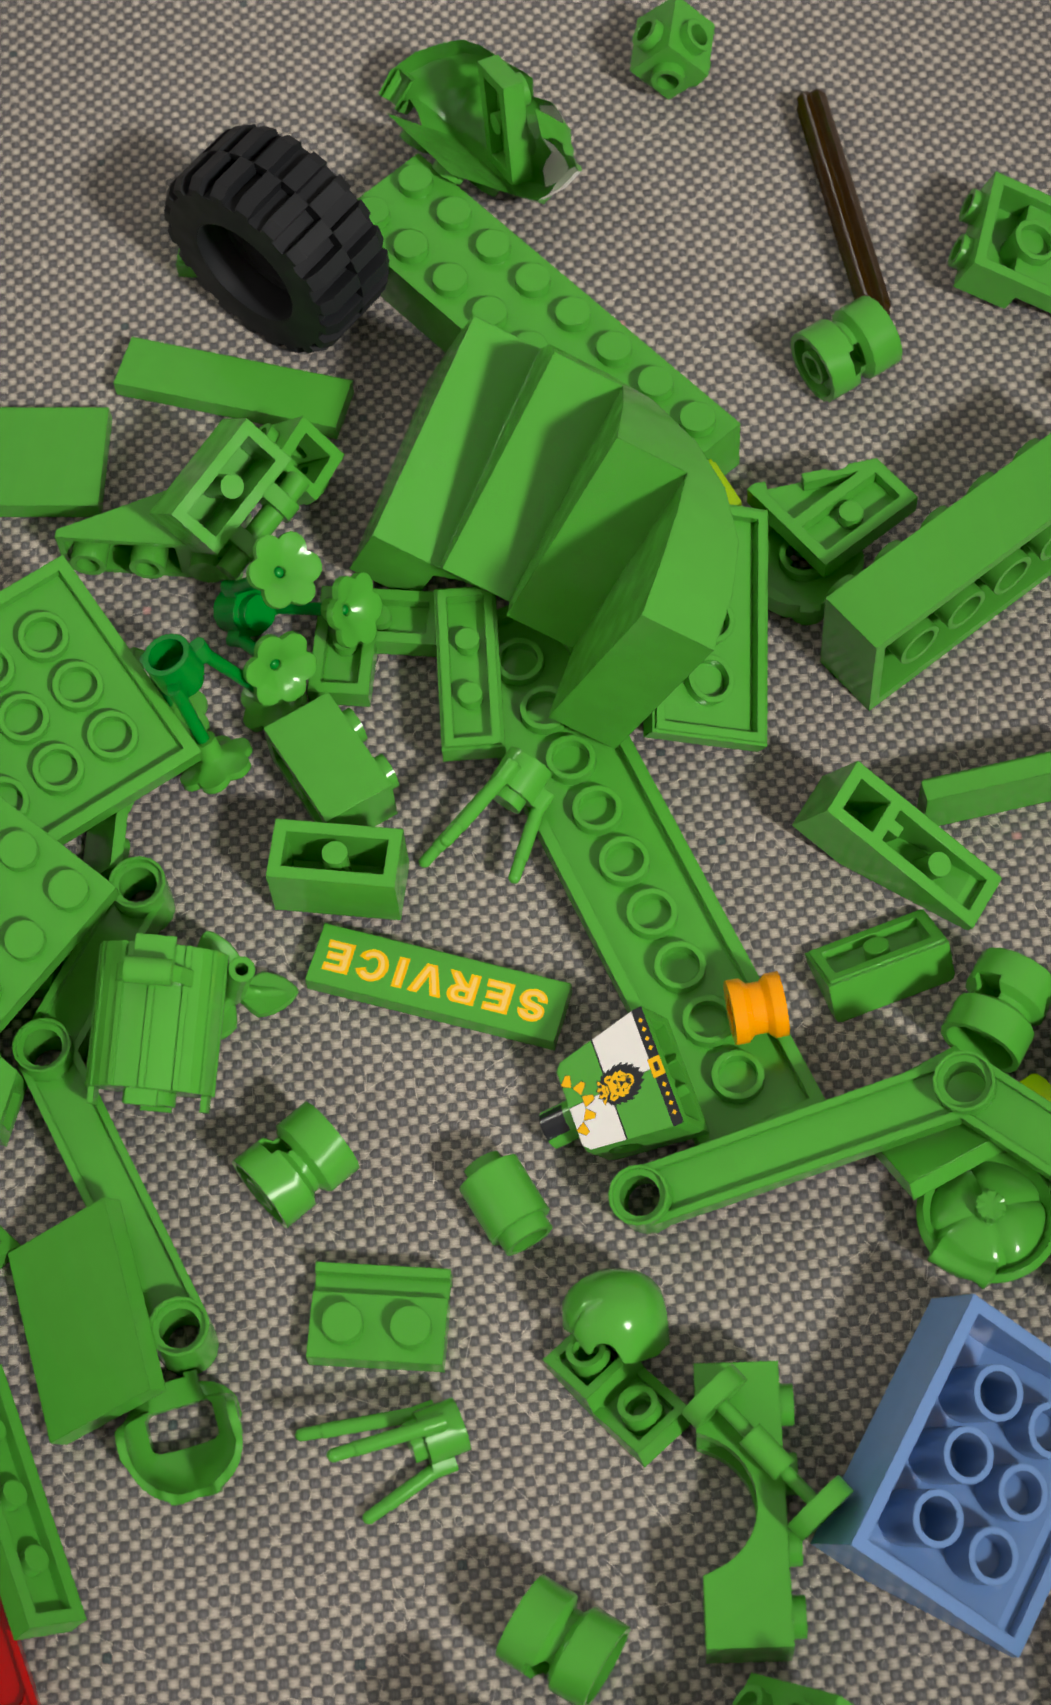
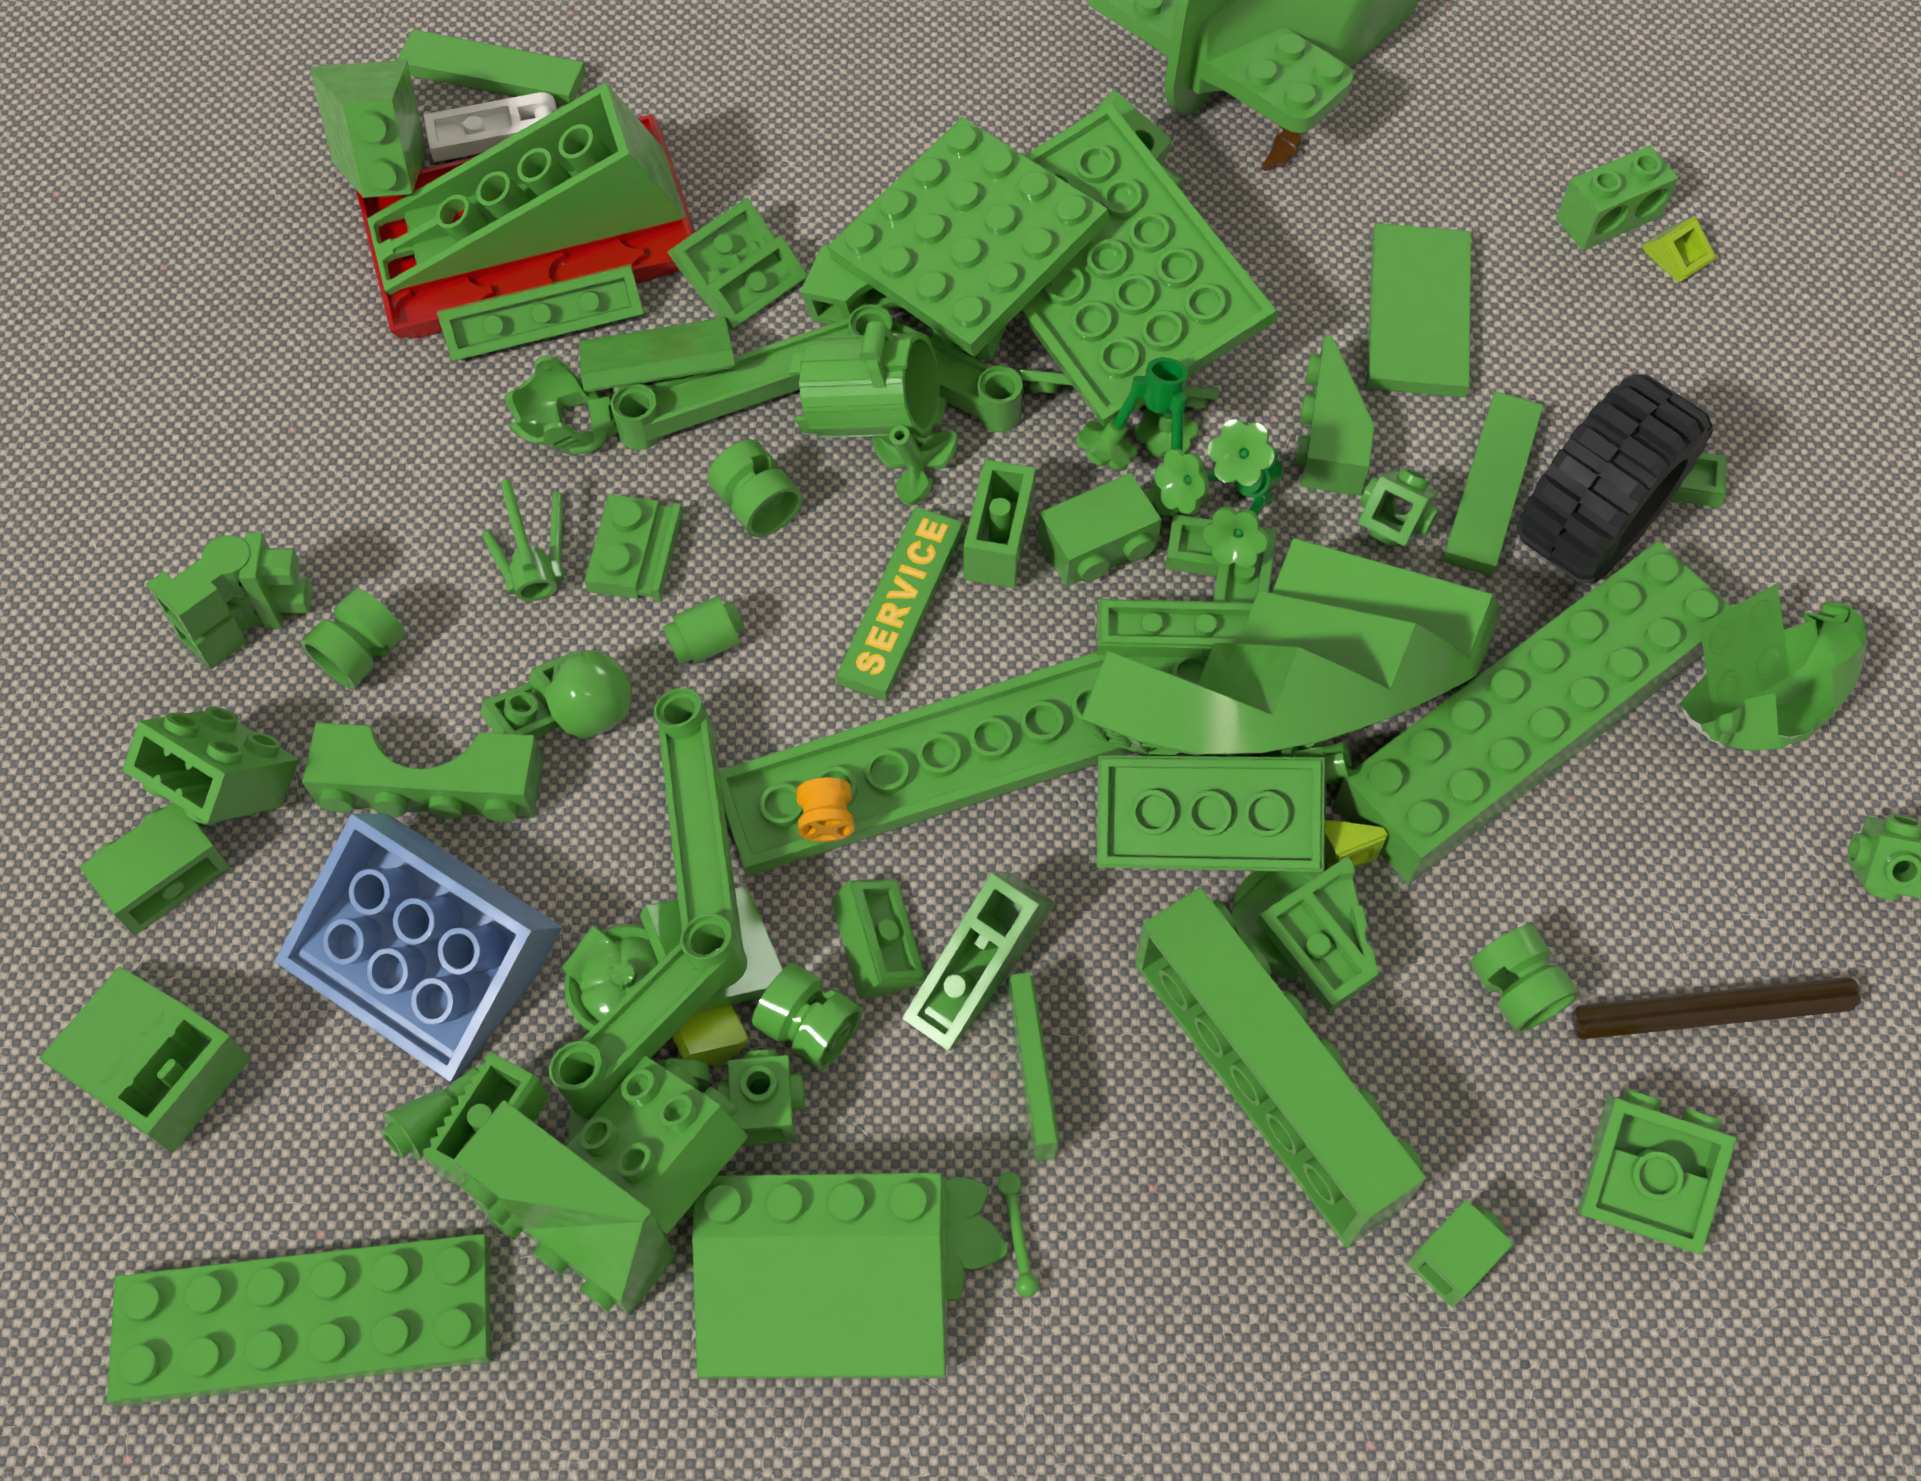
camera: 90 degrees right, 0 degrees up
bright green brick [149,418,309,580] -> none
bright green plant [419,746,555,884] -> none
bright green plate [477,54,536,186] -> none
torso [539,1006,709,1160] -> none
bright green wheel [681,1364,854,1542] -> none

